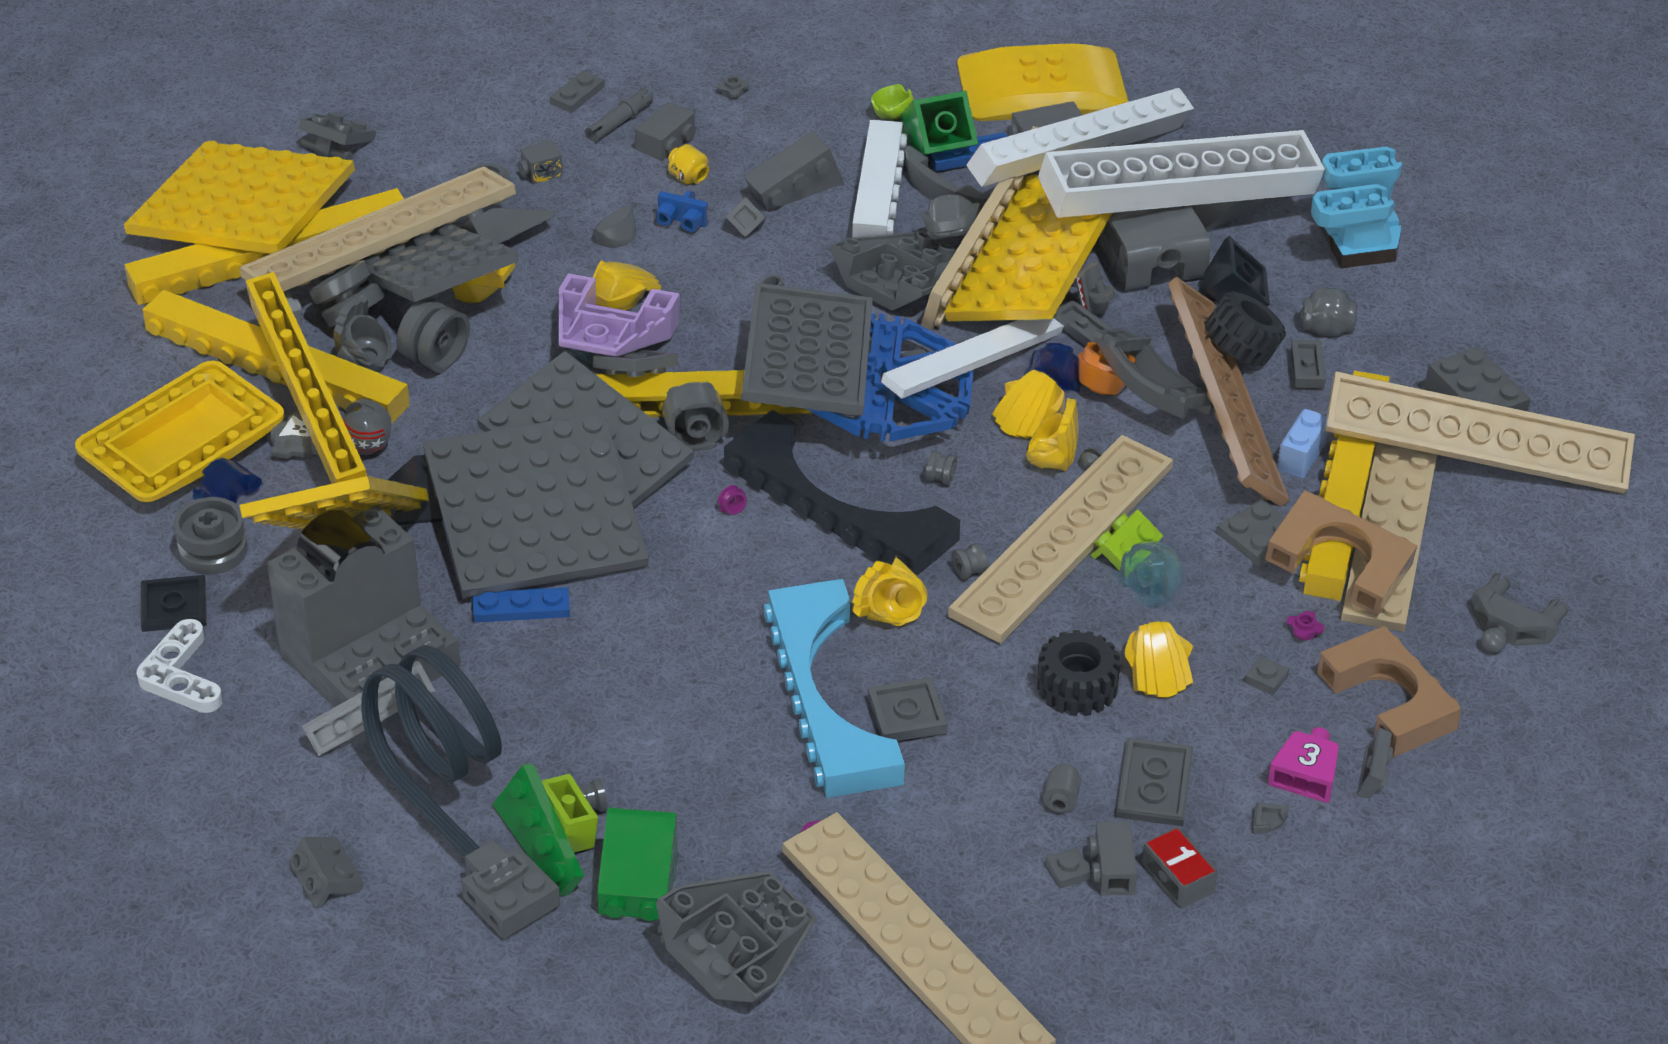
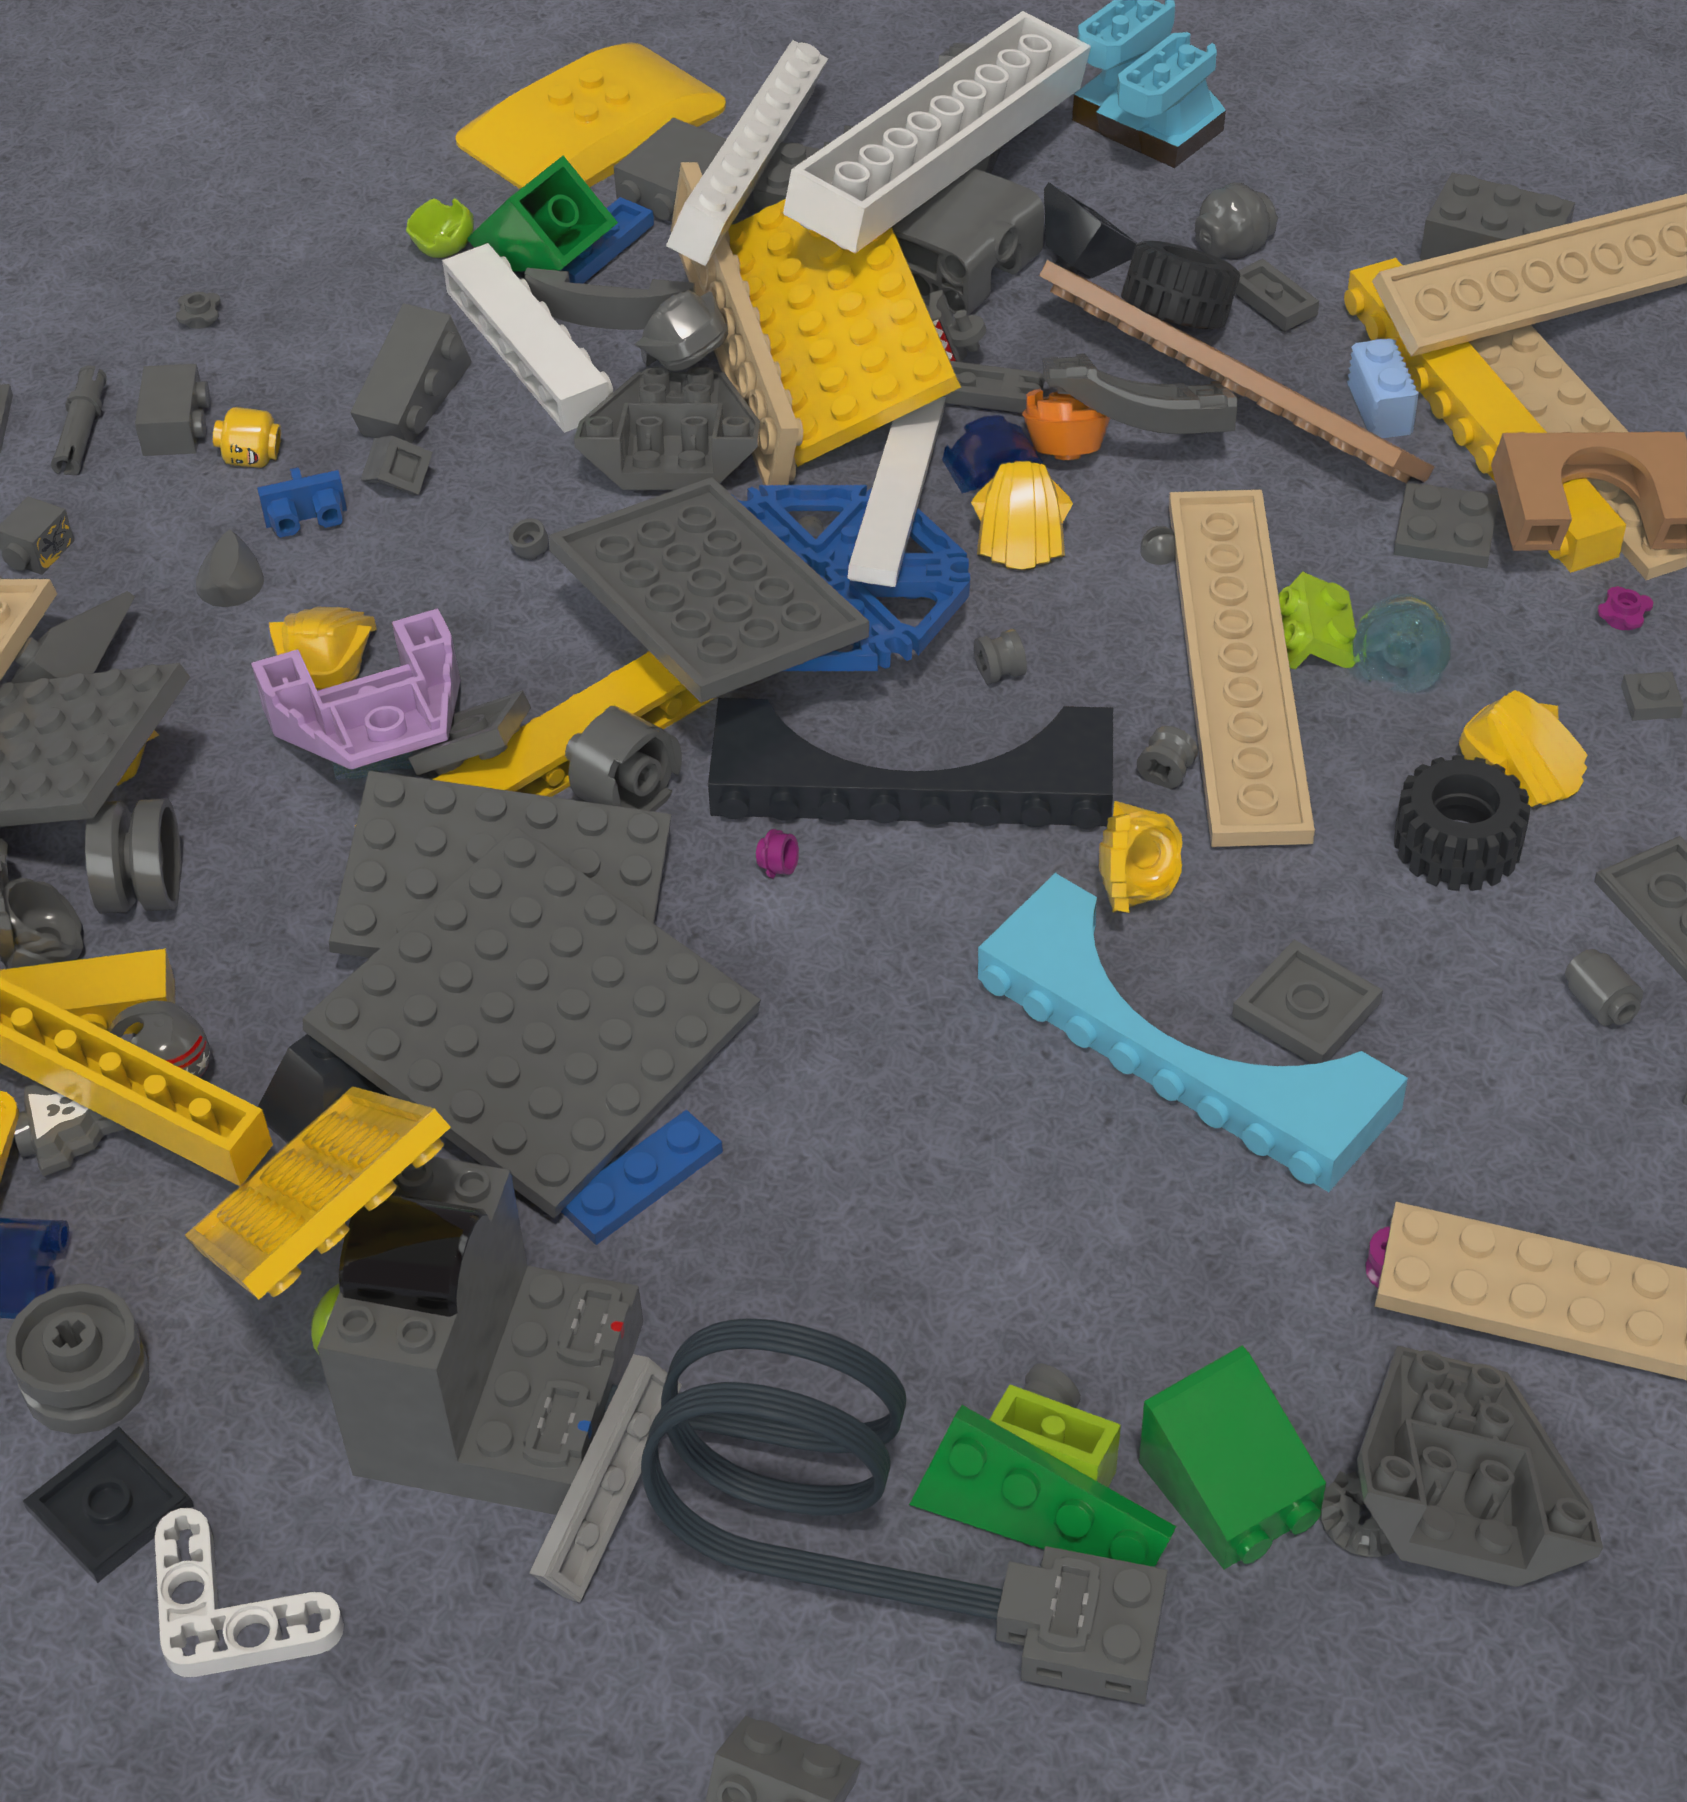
camera: 35 degrees left, 5 degrees up
yellow hair [1026,398,1079,471] -> none

